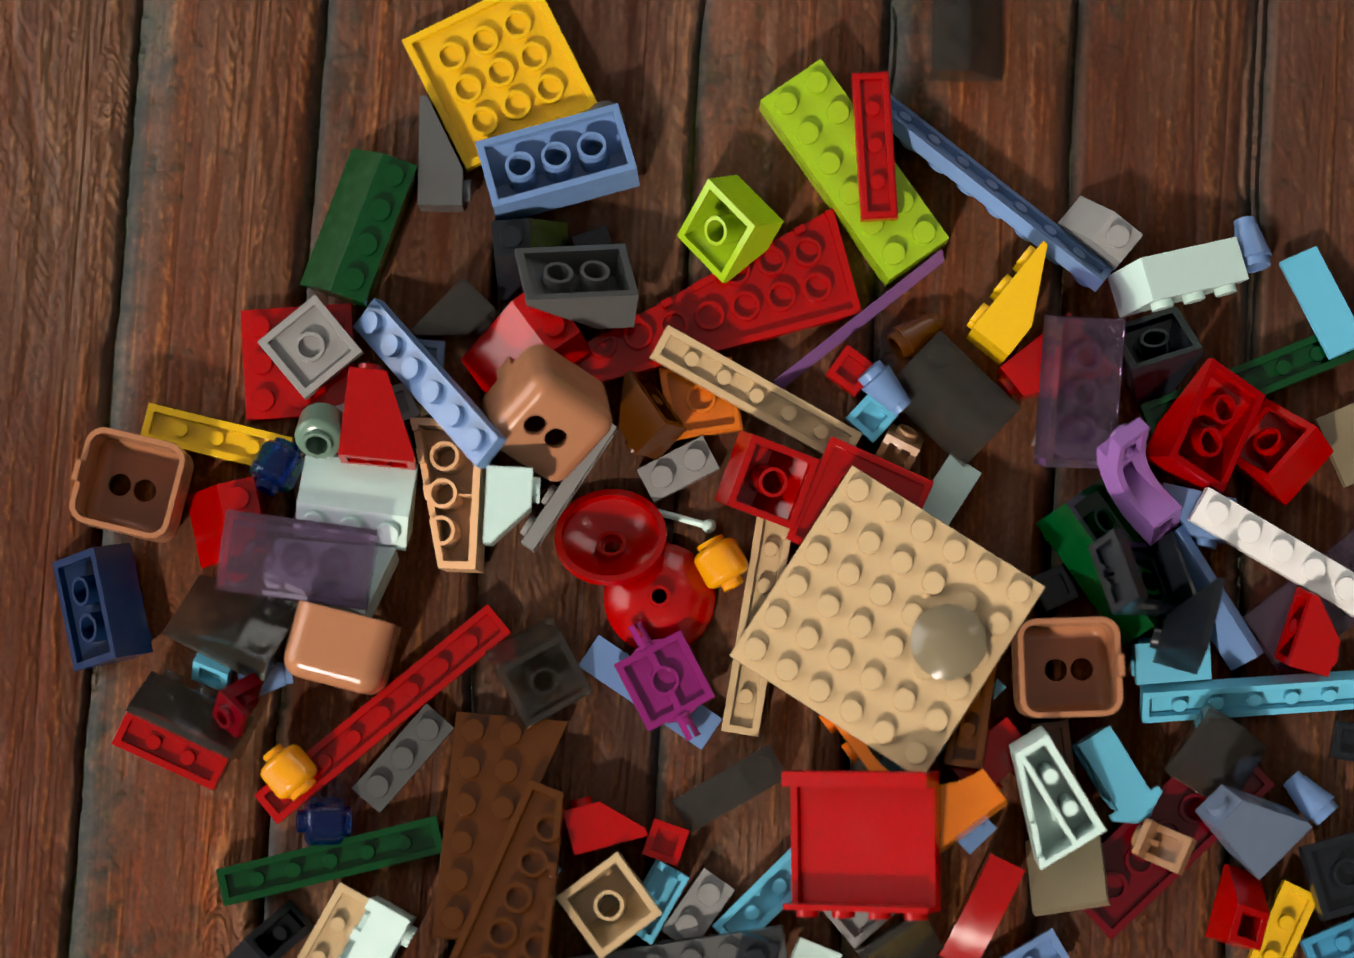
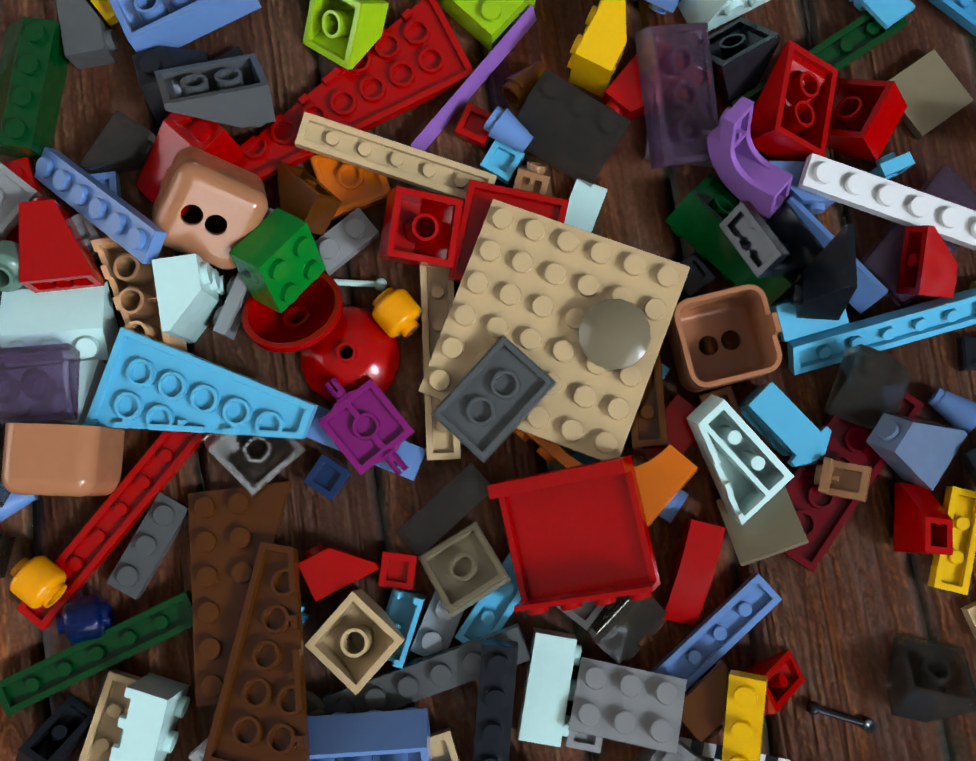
camera: 15 degrees left, 0 degrees up
none -> medium azure wing [84,327,318,439]
none -> green brick [229,208,326,314]
none -> dark blue plate [303,453,352,501]
none -> dark tan tile [418,521,511,617]
none -> dark grey tile [431,335,557,463]
none -> medium azure plate [869,151,915,180]

